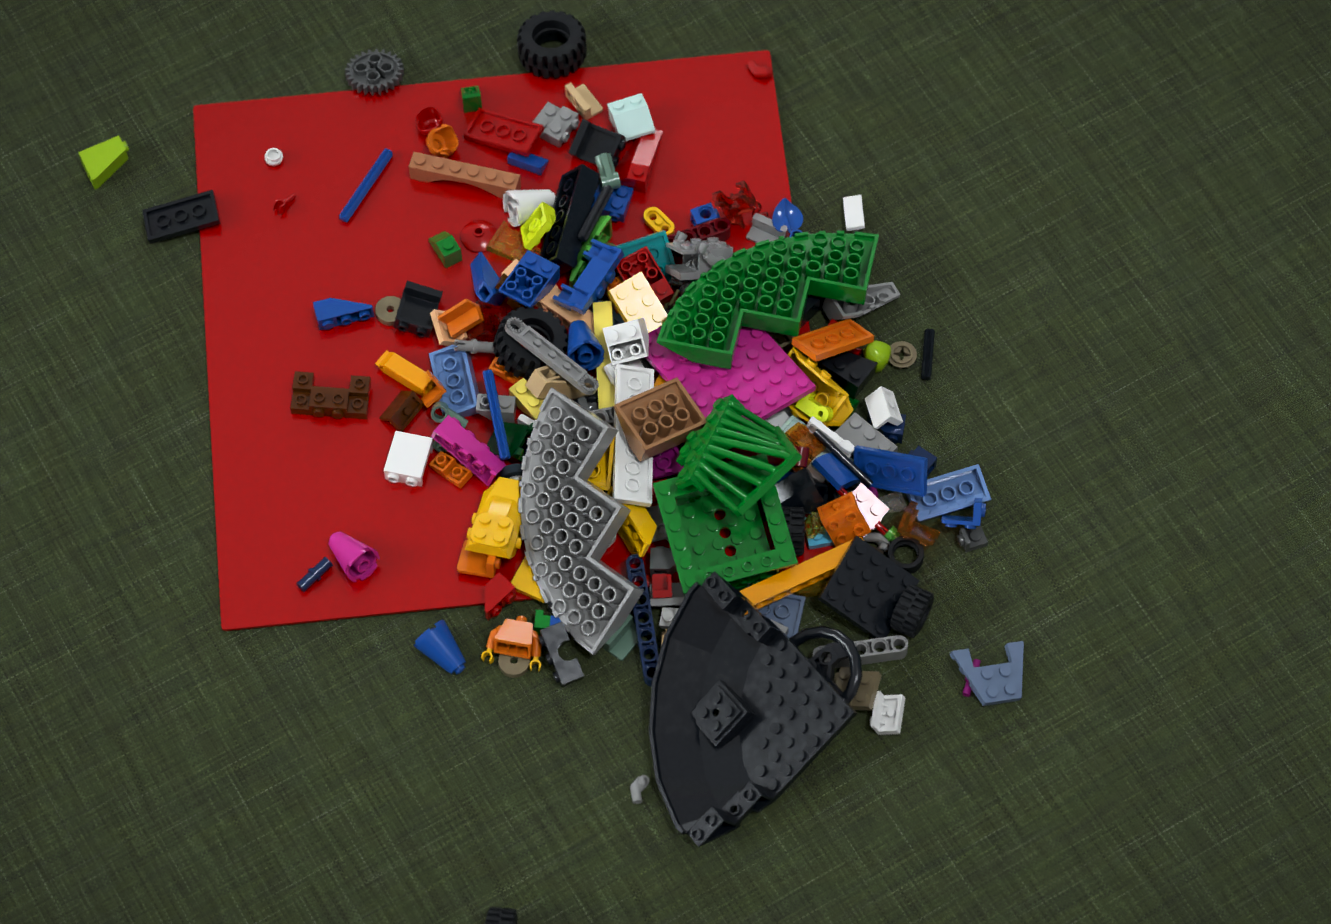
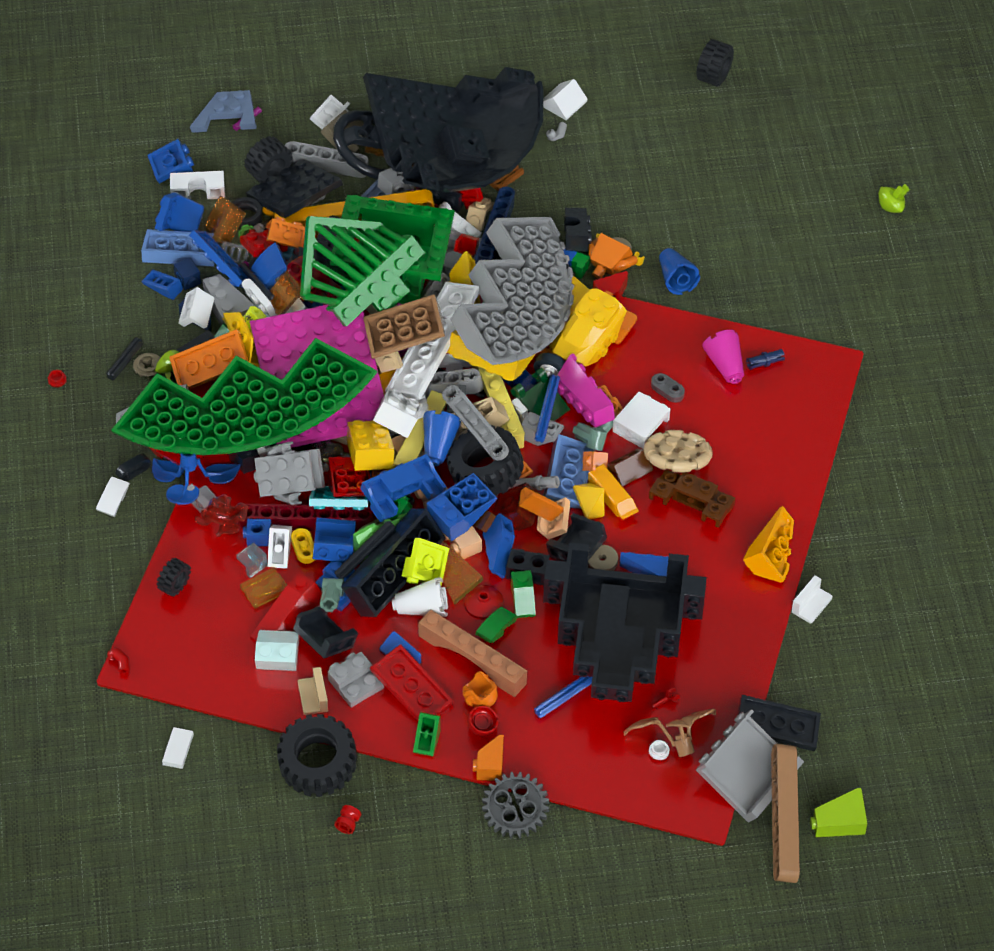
camera: 160 degrees left, 10 degrees down
none -> red plate [48,370,67,387]
none -> blue slope [142,270,183,300]
none -> blue plate [147,139,194,184]
none -> black tyre [157,558,191,597]
none -> white tile [162,727,194,769]
none -> white arch [170,171,225,199]
none -> clear light blue panel [236,543,267,578]
none -> clear yellow plate [240,567,287,608]
none -> white slope [267,525,292,568]
none -> blue panel [313,518,356,562]
none -> red wheel [334,805,361,834]
none -> orange slope [473,735,504,781]
none -> green slope [475,607,517,643]
none -> black brick [506,548,550,586]
none -> white slope [543,79,587,120]
none -> black panel [543,543,707,702]
none -> yellow slope [573,483,604,519]
none -> medium nougat plant [624,709,716,757]
none -> tan plate [643,430,713,472]
none -> flat silver plate [651,373,685,402]
none -> light grey panel [696,710,804,823]
none -> light orange wedge [743,506,794,583]
none -> medium nougat beam [771,744,800,883]
none -> white panel [792,576,832,623]
none -> lime piece [879,184,910,213]

